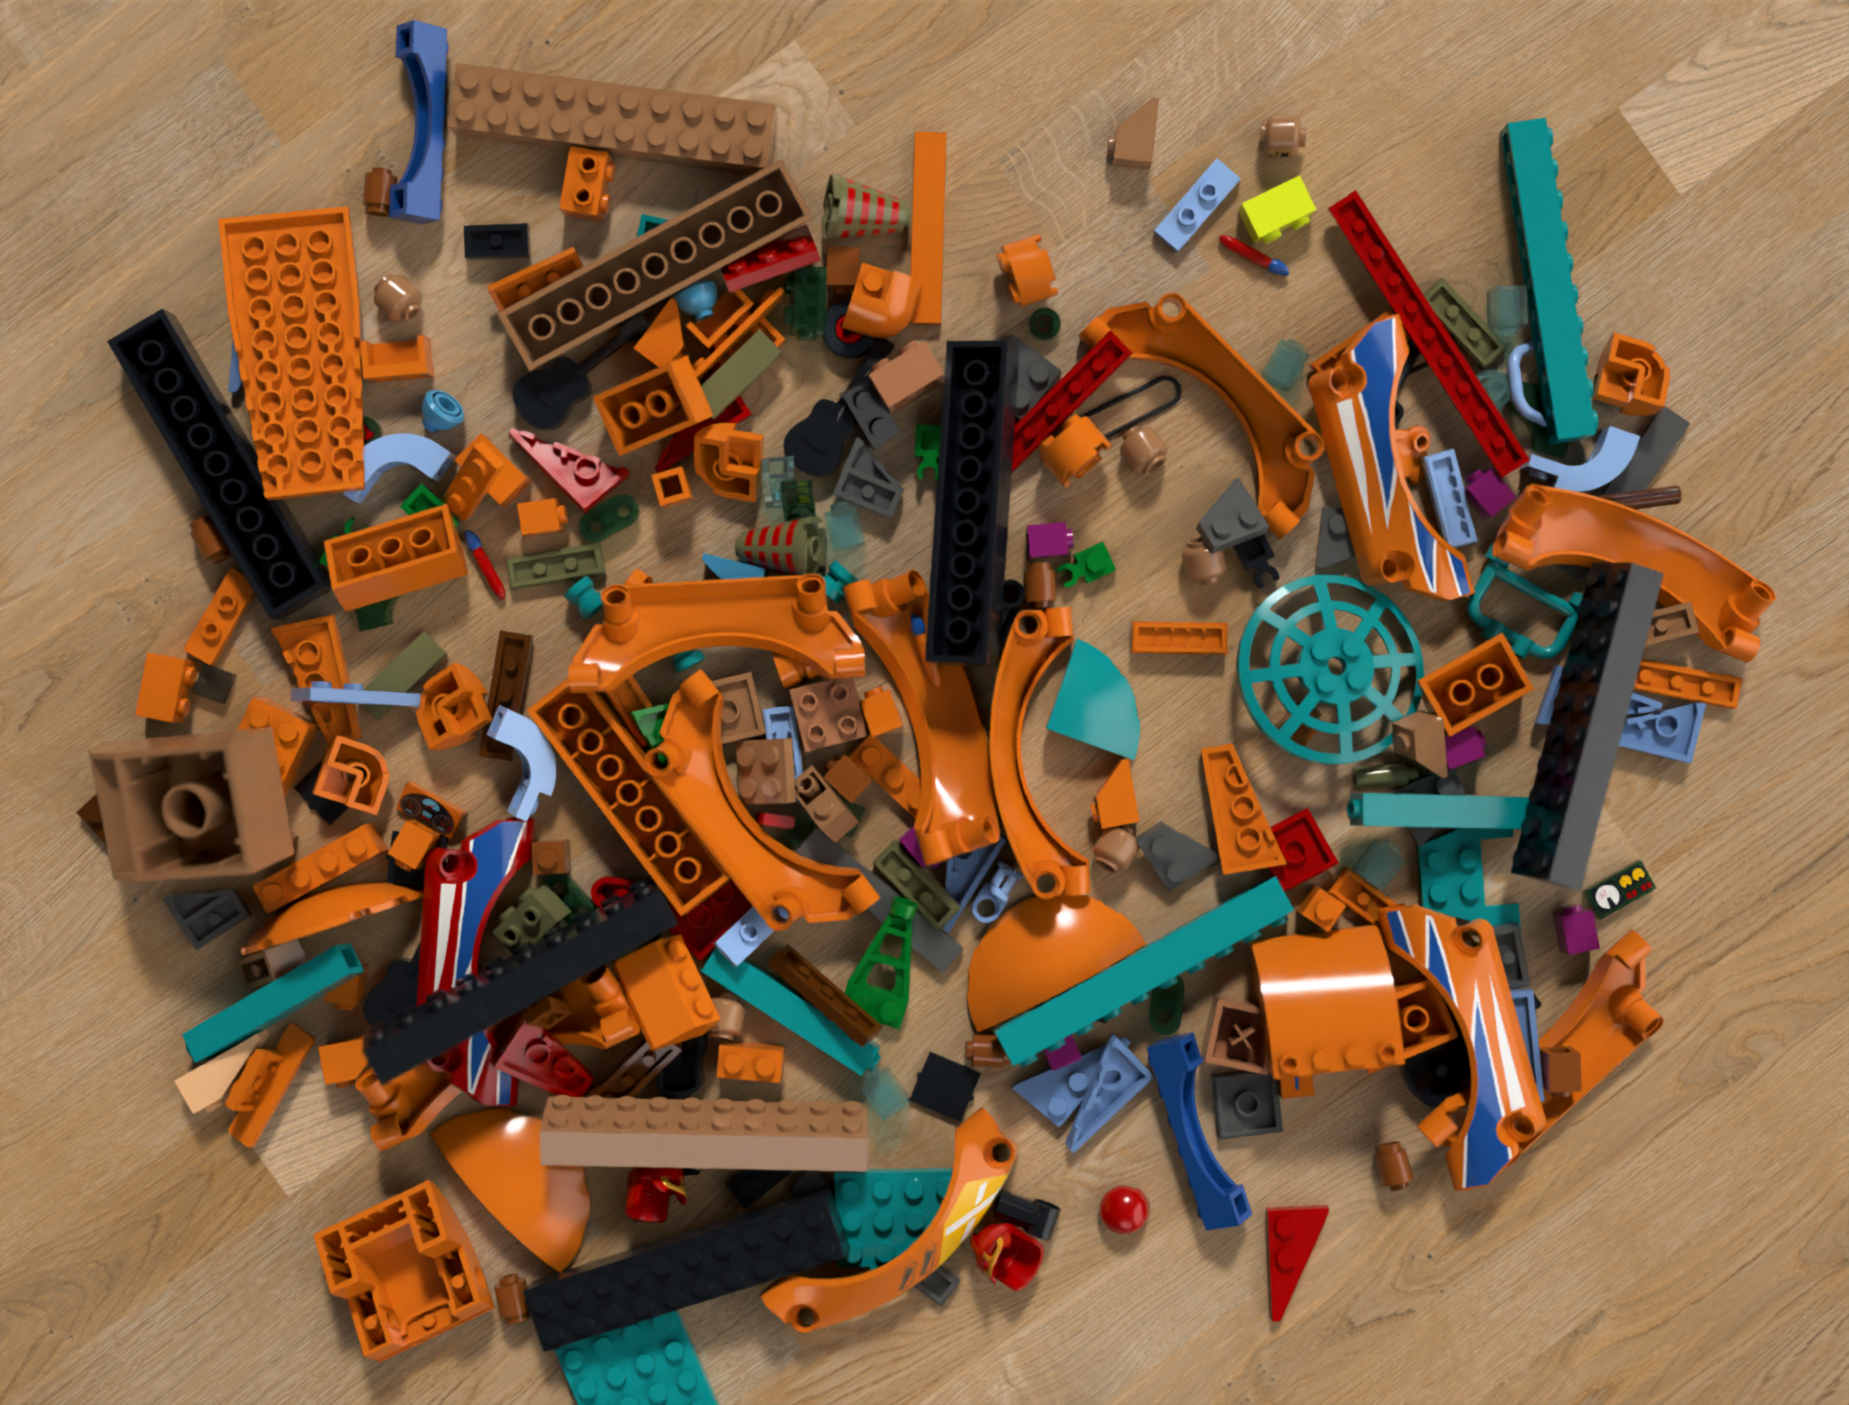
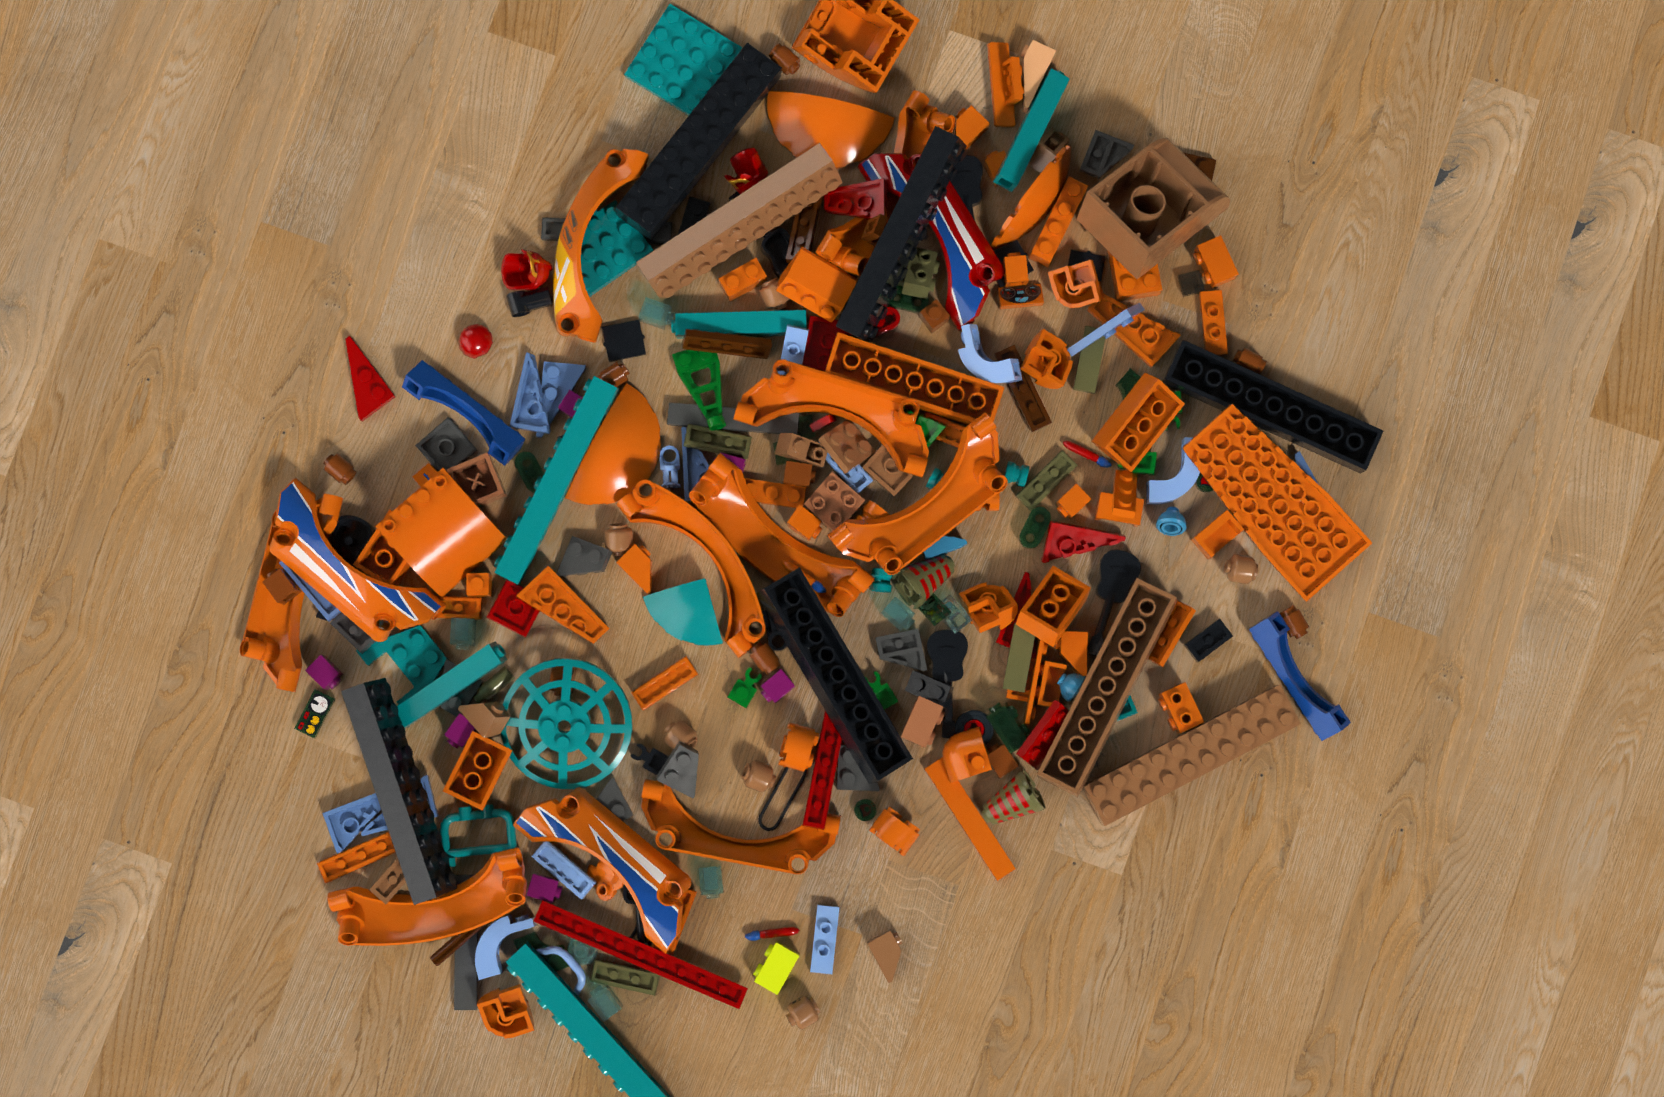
camera: 145 degrees right, 5 degrees down
orange brick [651,466,695,509] -> none

